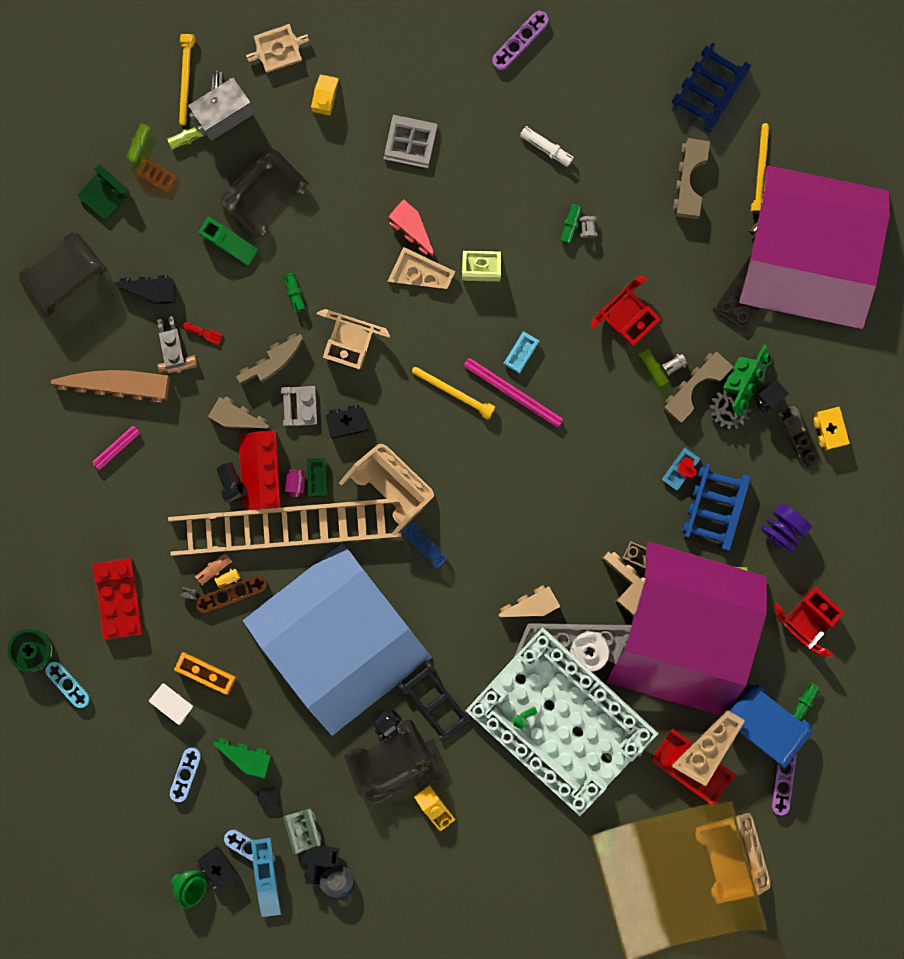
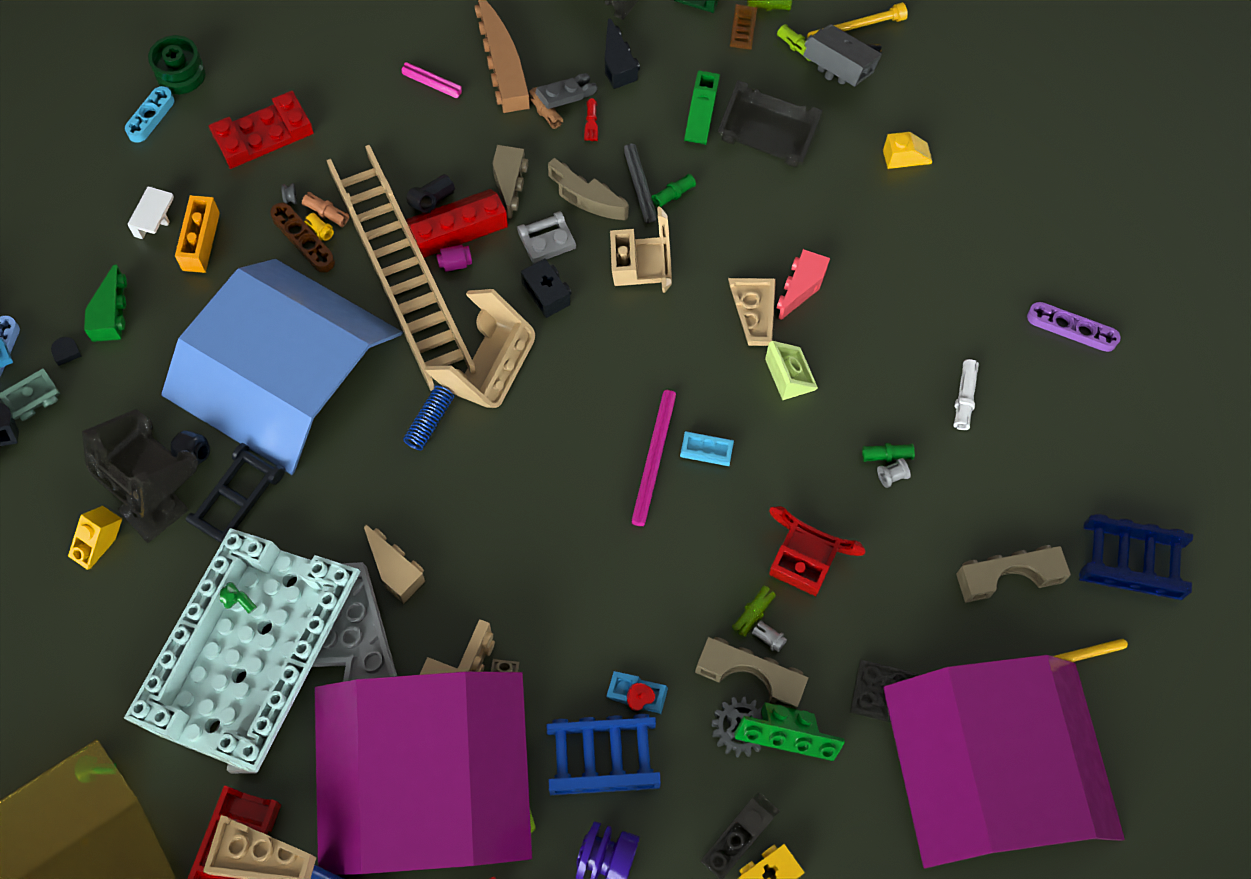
camera: 65 degrees right, 20 degrees down
light blue beam [170,748,201,802] -> none
tan plate [246,24,310,73] -> none
dark green plate [307,458,328,497] -> none
light grey piece [384,115,438,169] -> none
yellow piece [412,367,496,420] -> none
white plate [570,632,610,671] -> none
black brick [754,380,789,413] -> none
none -> dark grey axle [624,143,657,223]

